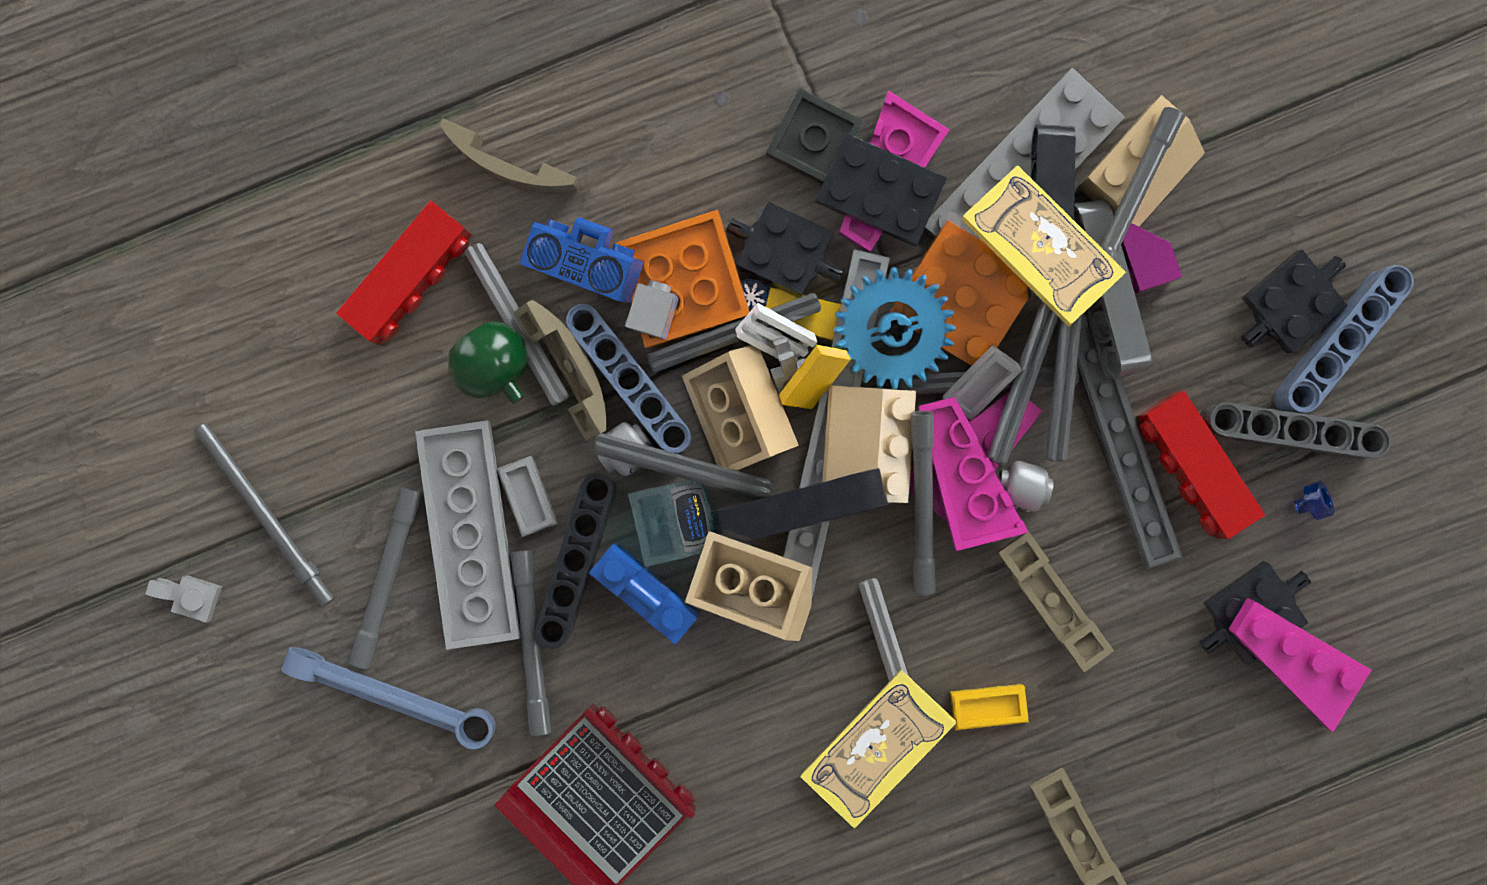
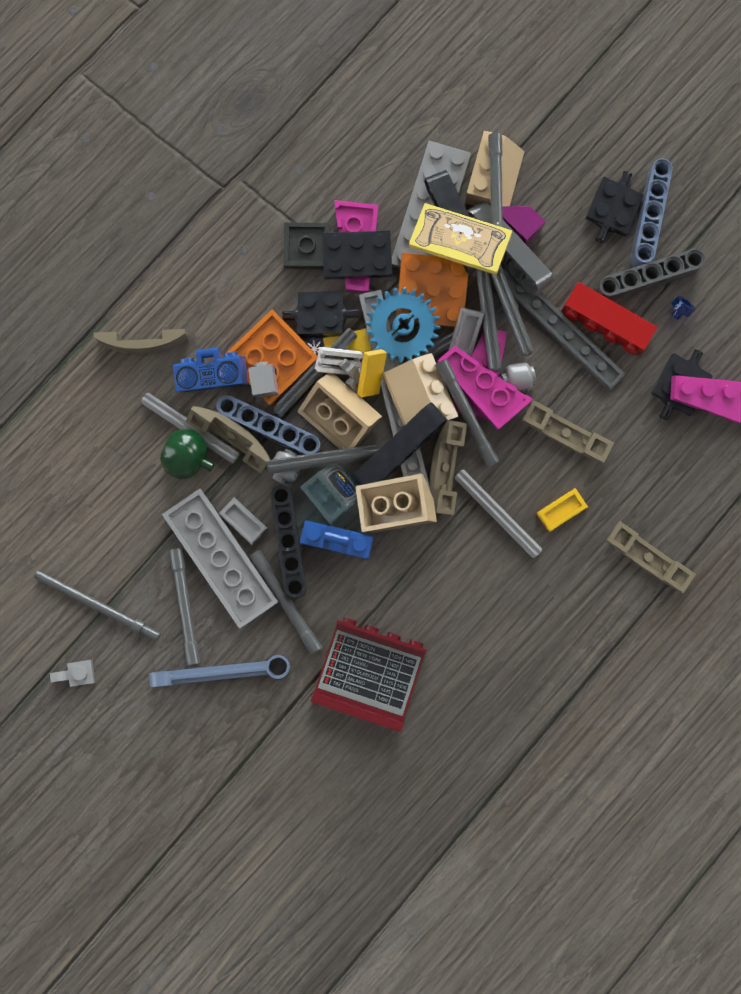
camera: 30 degrees left, 5 degrees down
red brick [336,200,472,345] -> none
tile [800,670,956,829] -> none
none -> dark tan slope [430,420,467,515]

